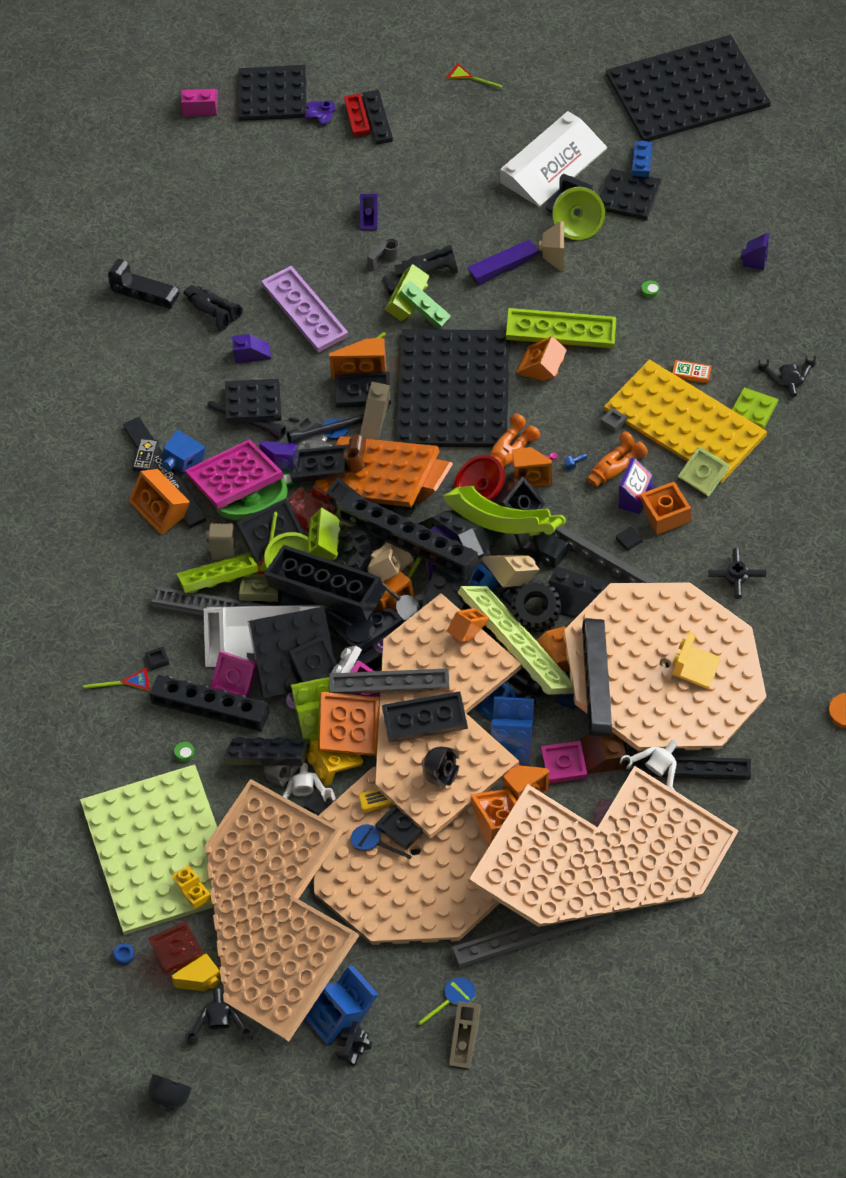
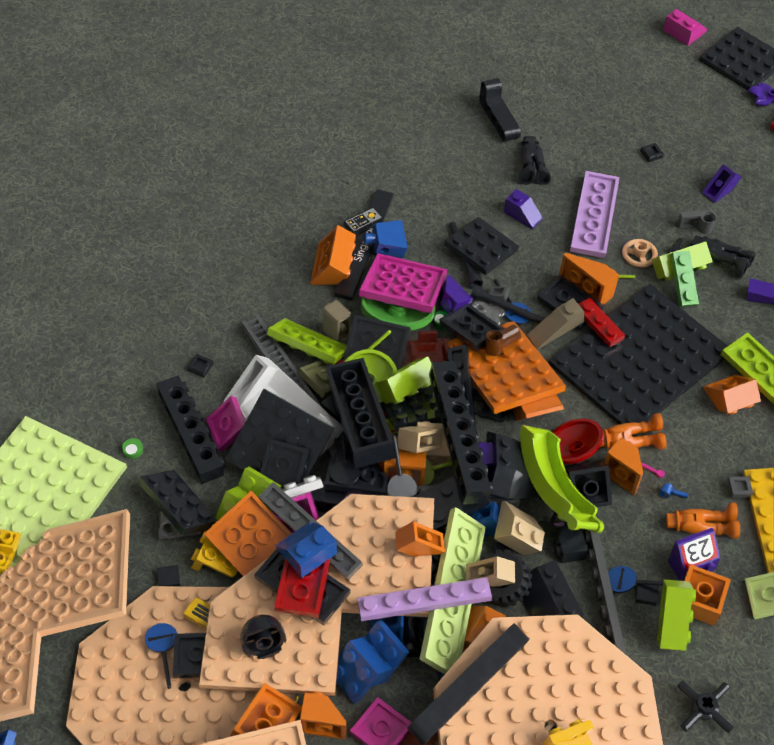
camera: 40 degrees right, 0 degrees up
piece [83,667,150,691] -> none
white piece [282,763,336,802] -> none
none -> red plate [274,558,331,618]
none -> blue slope [275,521,337,578]
none -> lavender plate [358,577,492,621]
none -> tan slope [466,557,515,586]
none -> red plate [579,298,625,347]
none -> blue piece [608,566,663,593]
none -> light nougat piece [622,239,658,267]
none -> black tile [640,143,664,162]
none -> lime brick [657,580,696,651]

